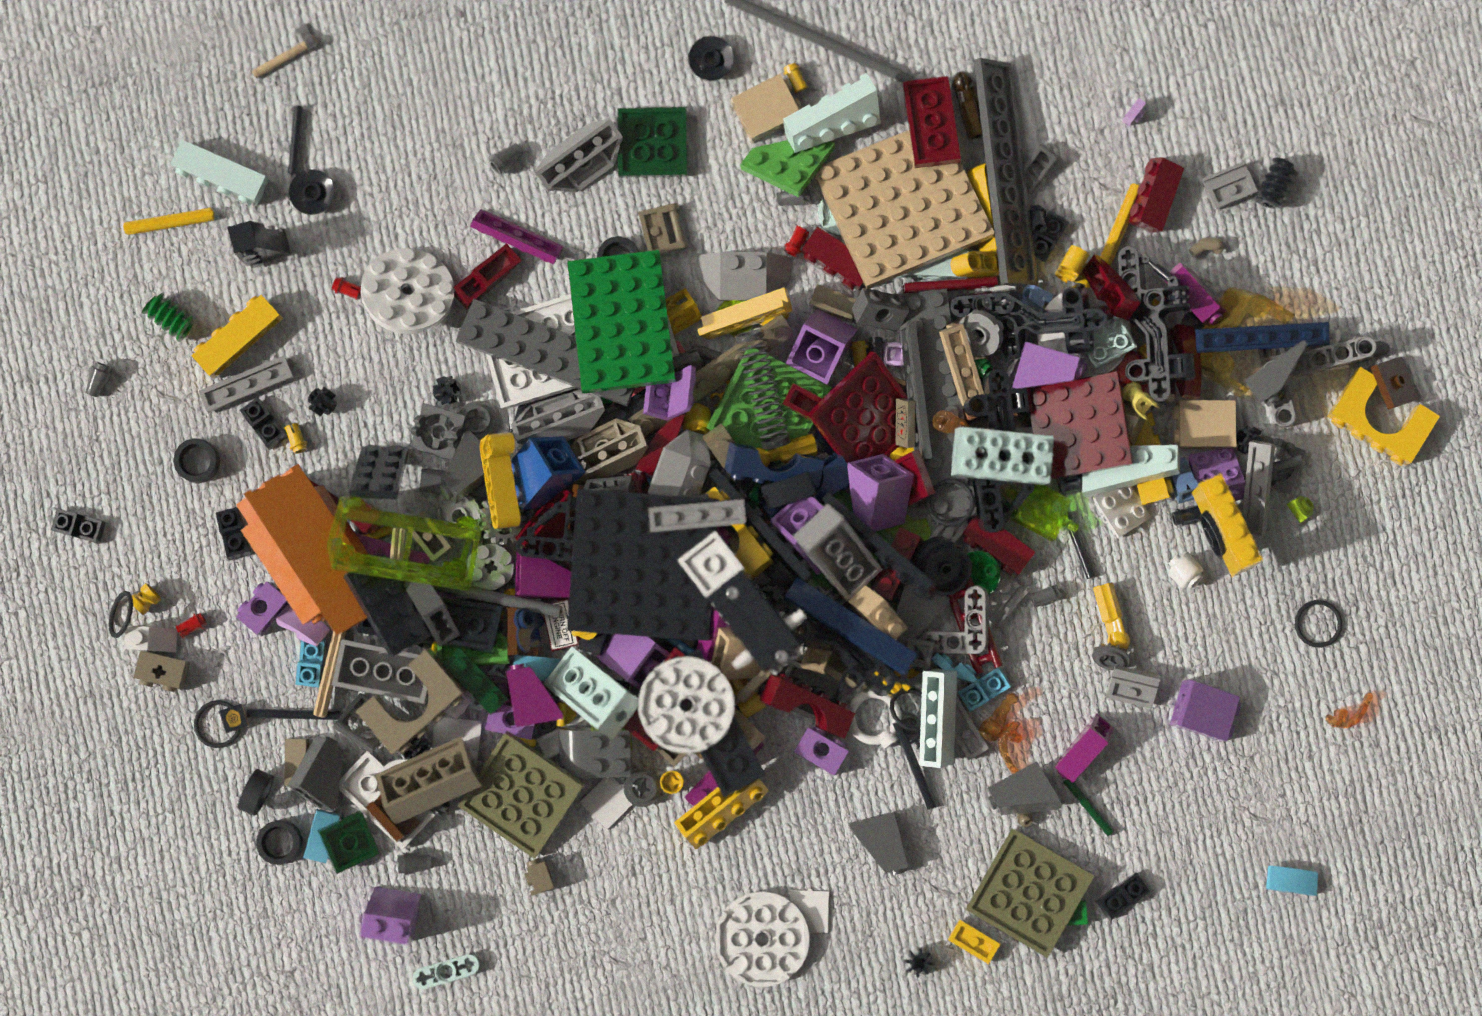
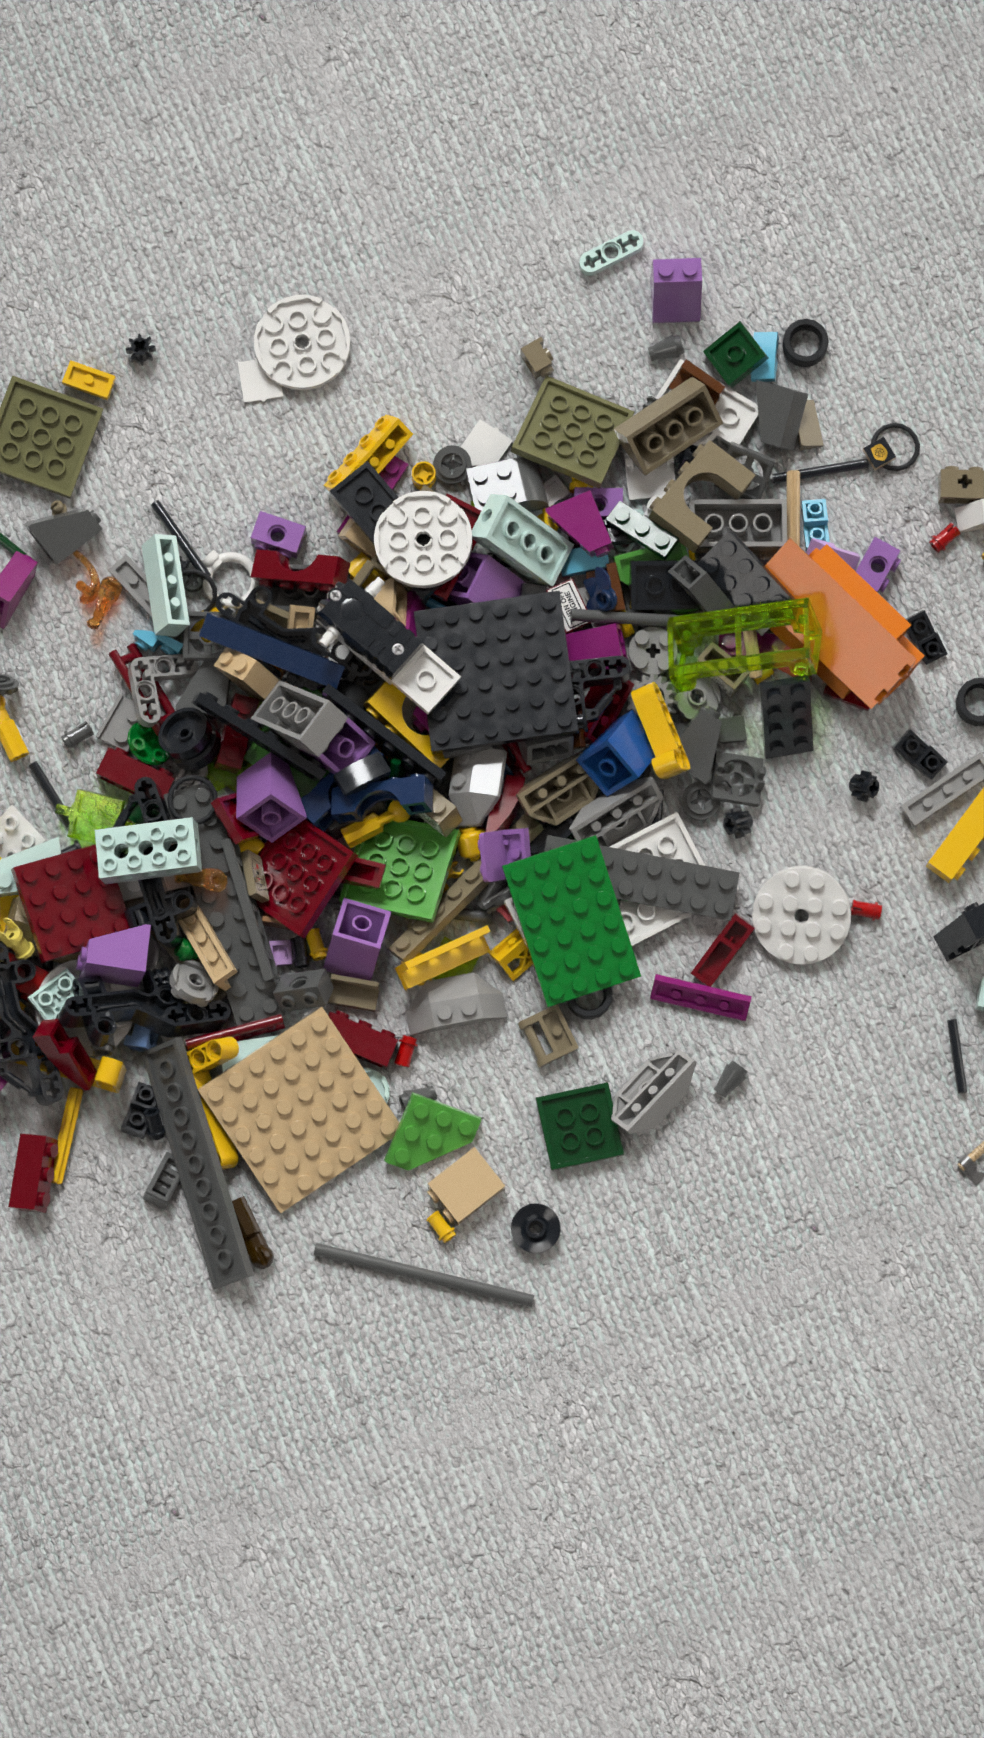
camera: 165 degrees right, 5 degrees down
black tyre [237,769,274,816] -> none
yellow pin [284,423,308,454] -> none
black dish [289,169,335,215] -> none
light grey plate [649,499,746,532] -> none
dark grey piece [734,329,791,450] -> none
light aqua wedge [783,73,881,153] -> none
dark grey slope [848,812,908,876] -> none
dark red plate [903,76,961,168] -> none
medium azure slope [958,667,1012,712] -> none
lavender plate [1122,98,1146,126] -> none

